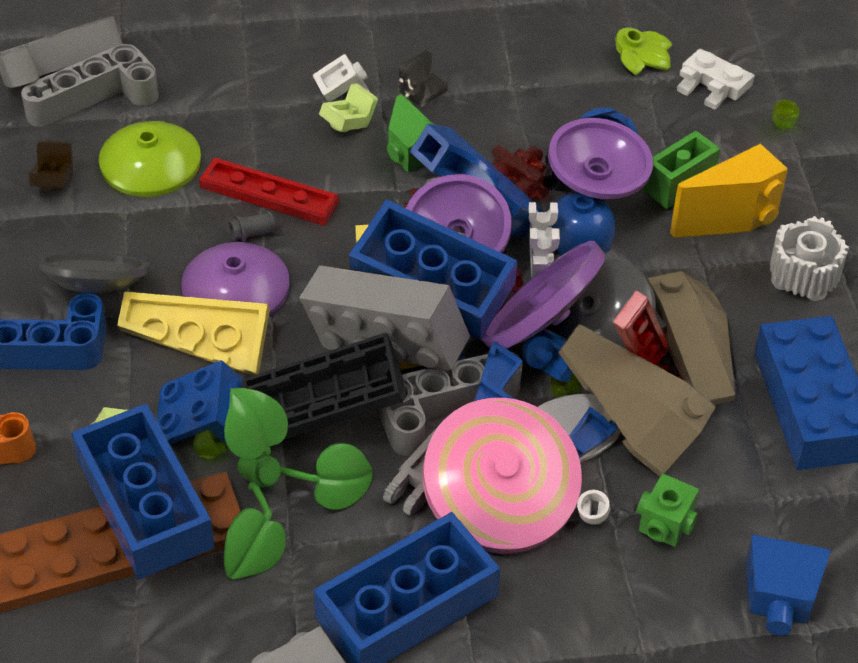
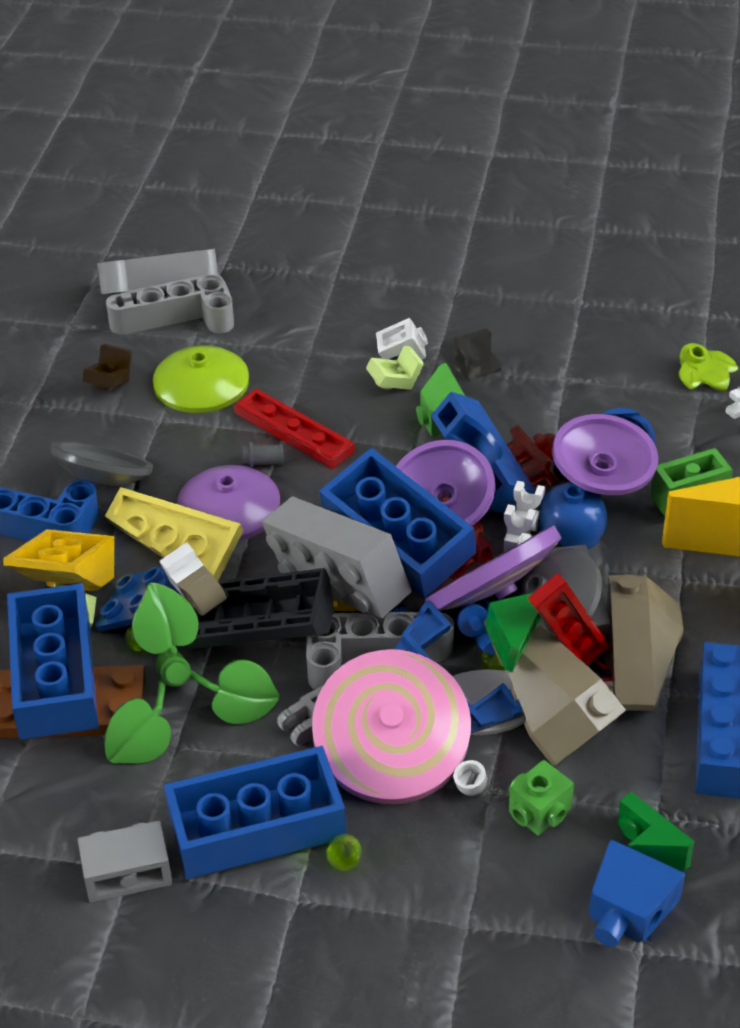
camera: 20 degrees right, 5 degrees down
none -> yellow slope [3,529,114,591]
none -> leg [159,542,227,616]
none -> clear neon green hinge [327,834,362,871]
none -> green slope [485,592,541,673]
none -> green slope [617,791,694,871]

